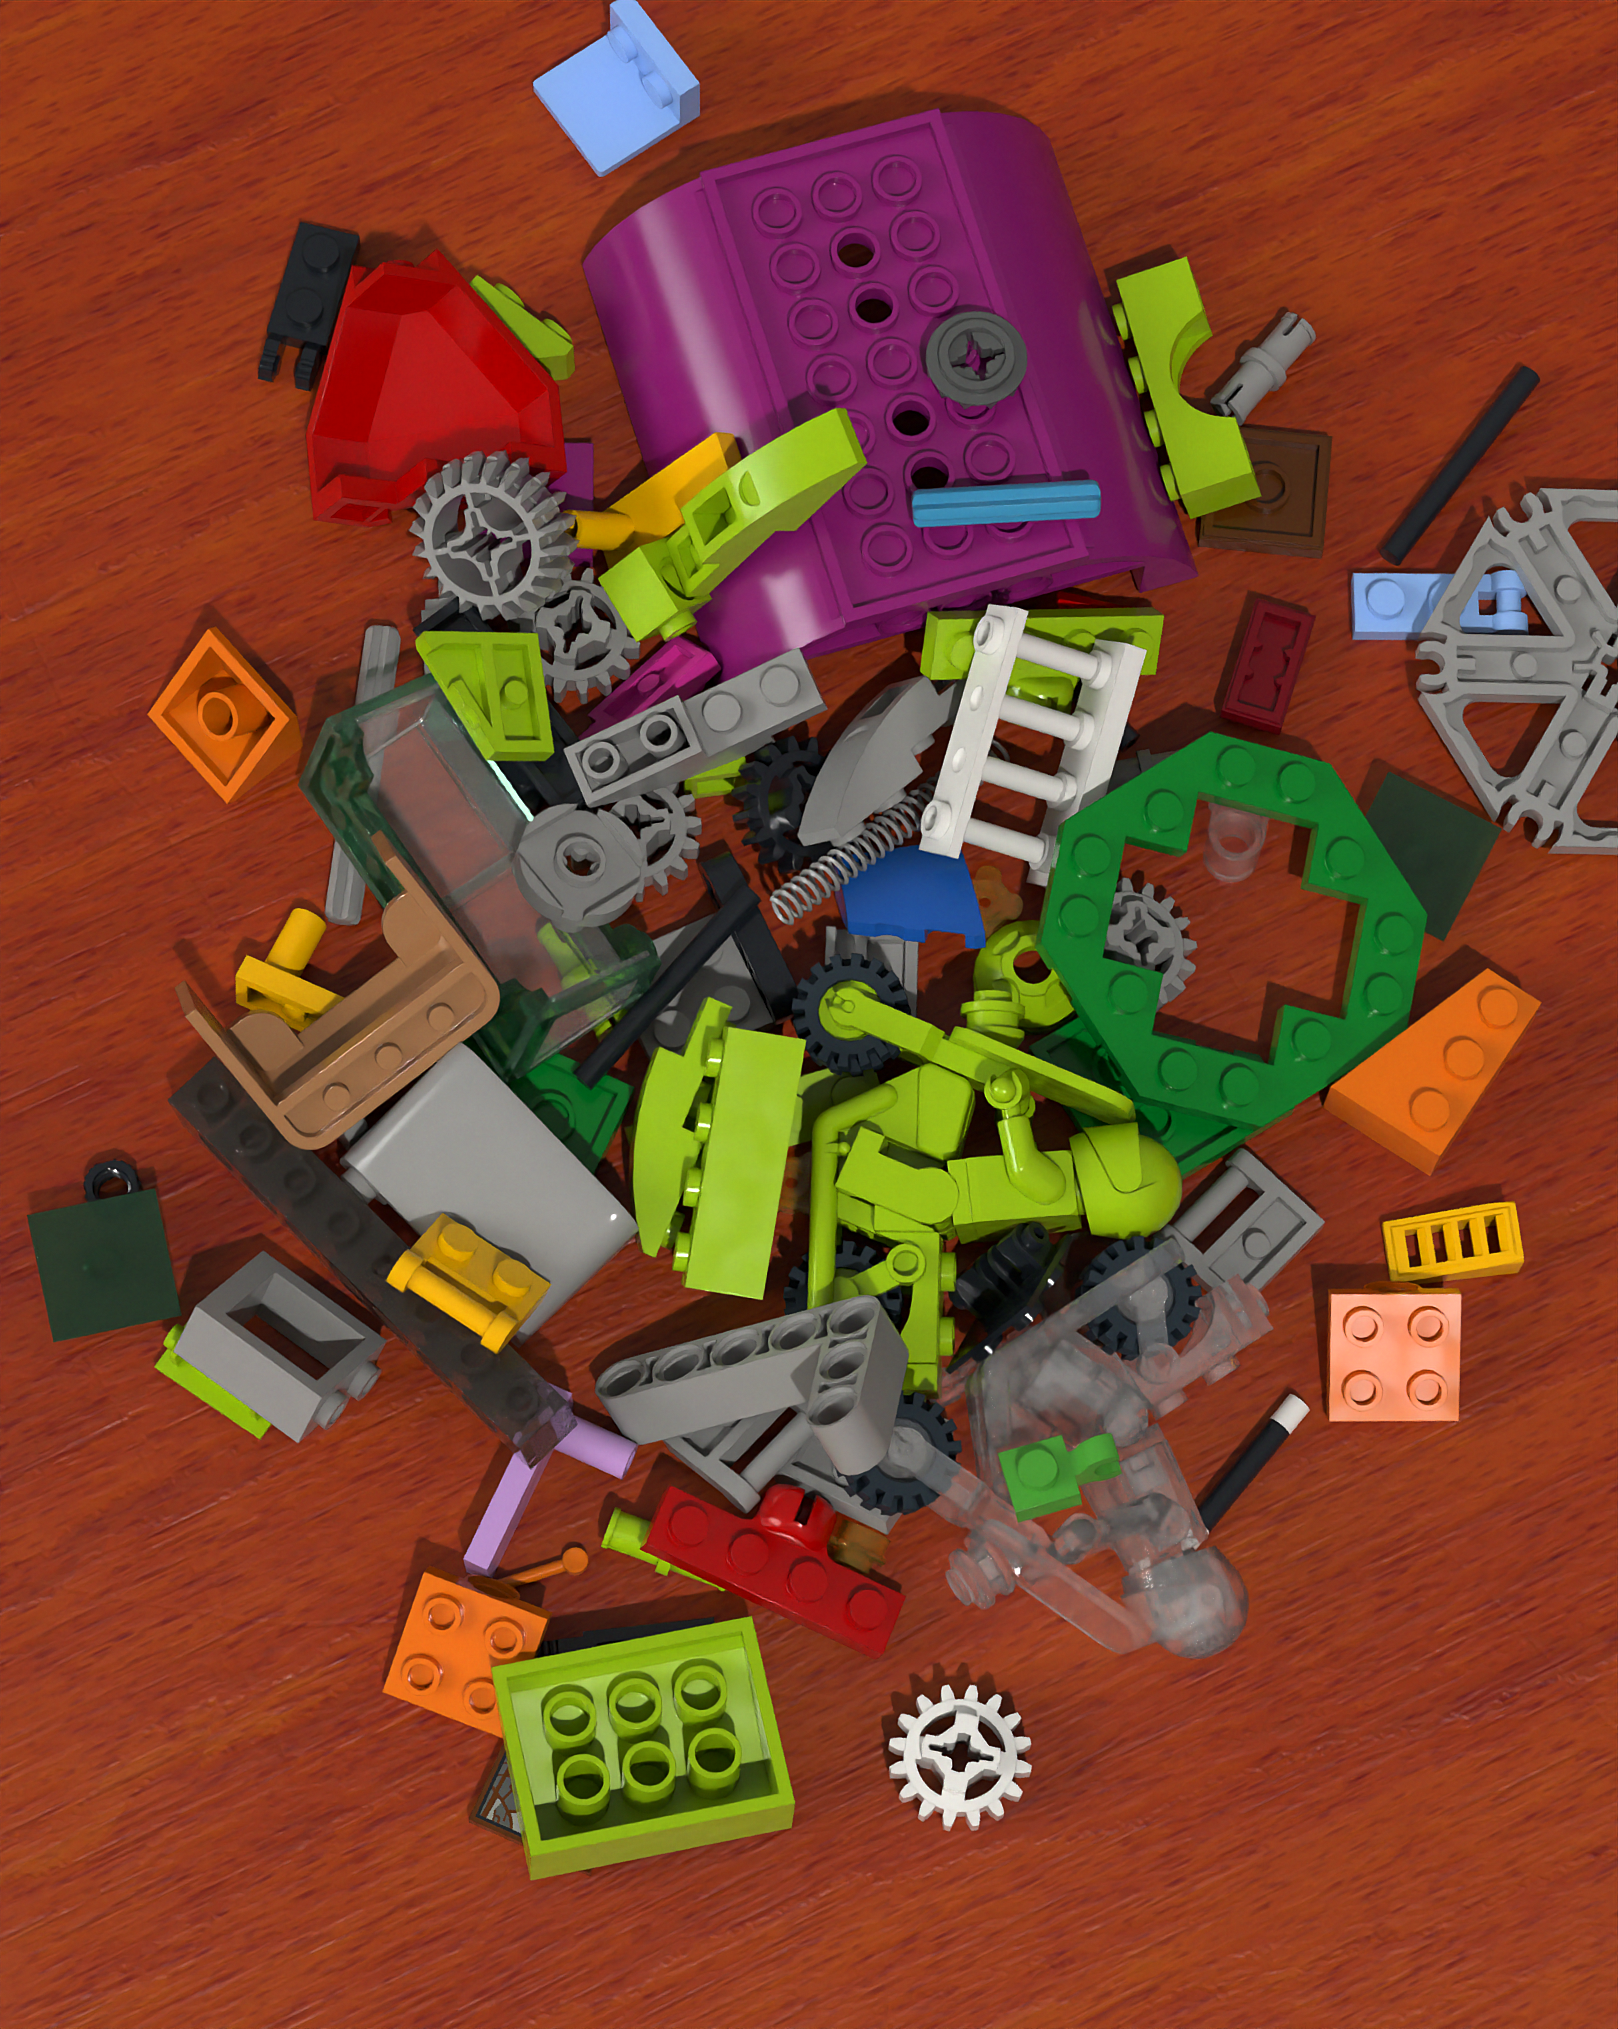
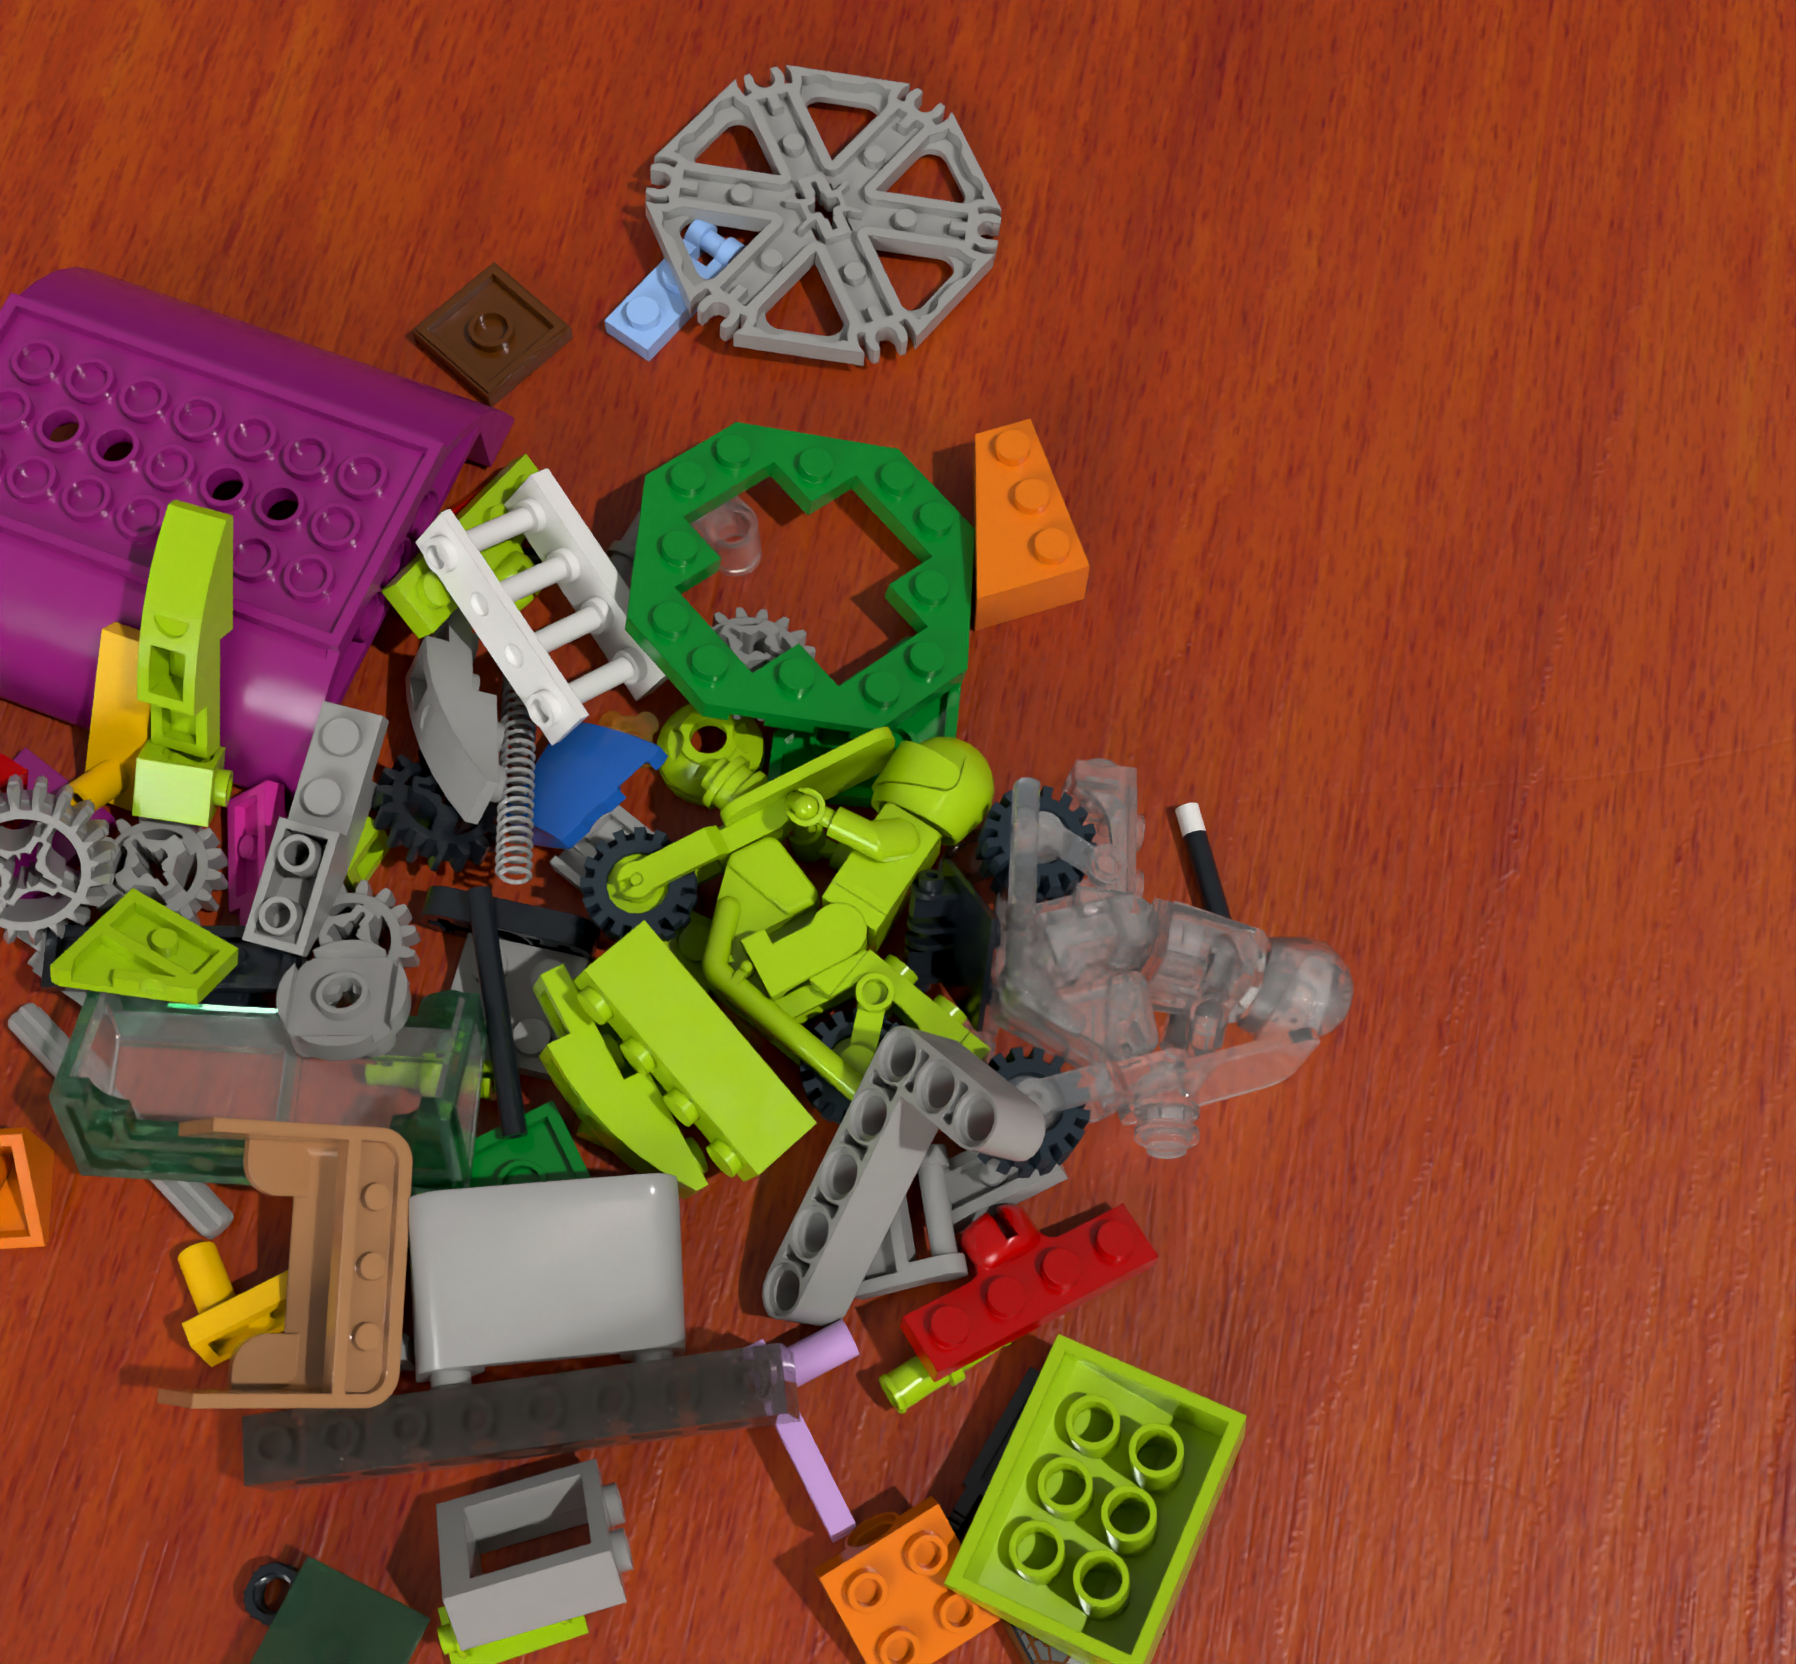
camera: 50 degrees left, 5 degrees down
yellow plate [386,1213,552,1354] -> none
orange hinge [498,1547,588,1588] -> none
clear yellow plate [828,1520,890,1575] -> none
white gear [888,1685,1032,1831] -> none
dark azure axle [911,480,1101,527] -> none
dark grey gear [926,311,1027,410] -> none
bright green plate [997,1433,1122,1523] -> none
lime arch [1112,257,1261,519] -> none
light grey plate [1151,1148,1325,1318] -> none
light grey pin [1210,312,1316,426] -> none
dark red plate [1219,598,1316,736] -> none
plate [1326,1281,1462,1422] -> none
clear green plate [1365,772,1502,942] -> none
black bar [1380,366,1540,566] -> none
yellow slope [1381,1201,1524,1284] -> none

